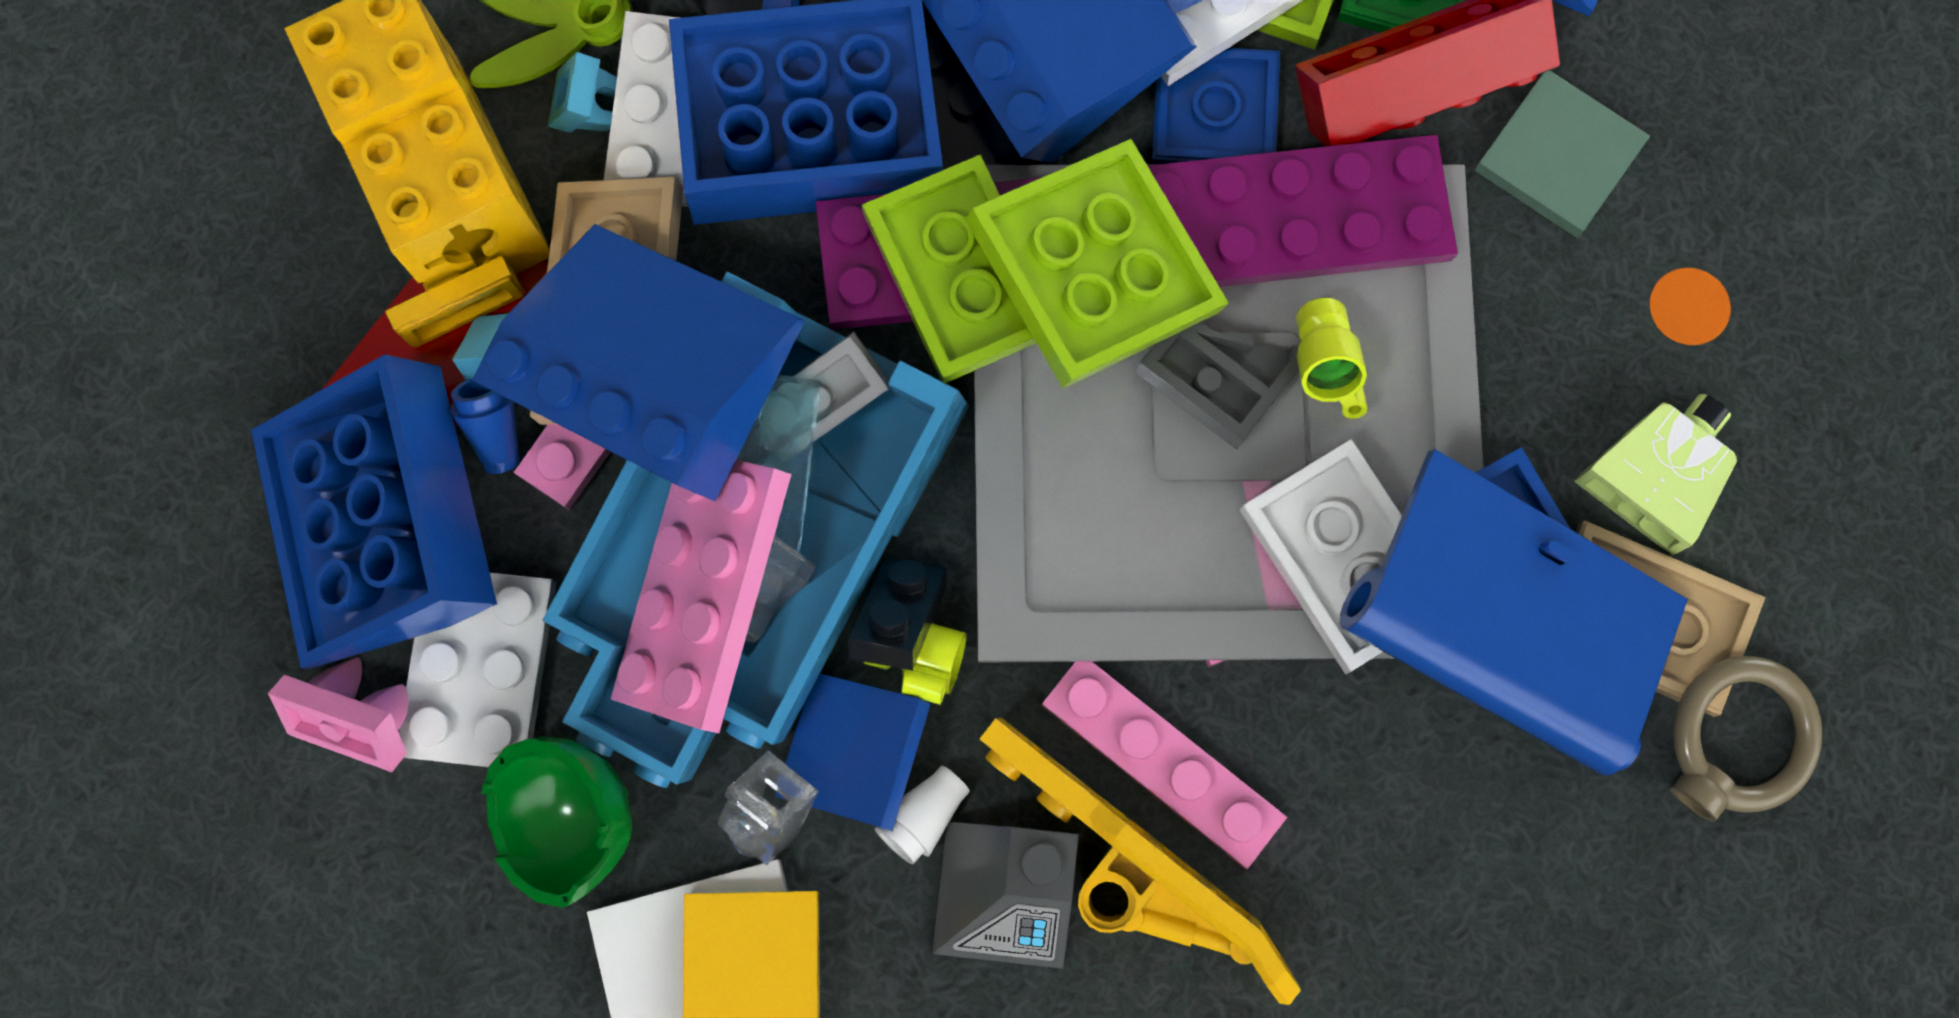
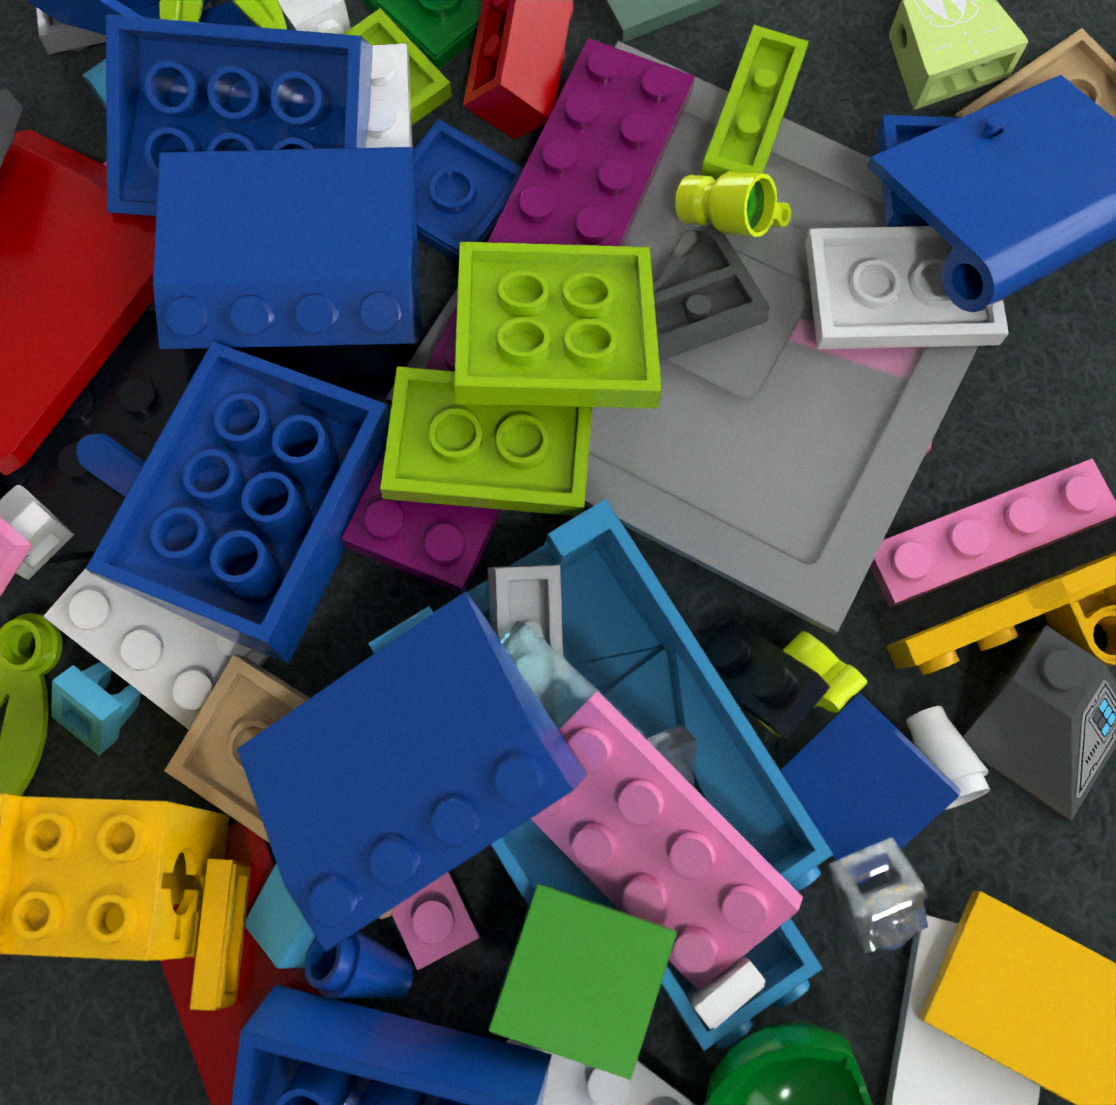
camera: 65 degrees left, 5 degrees down
none -> bright green tile [488,882,677,1080]
none -> white tile [685,956,766,1029]
none -> lime plate [701,25,809,180]

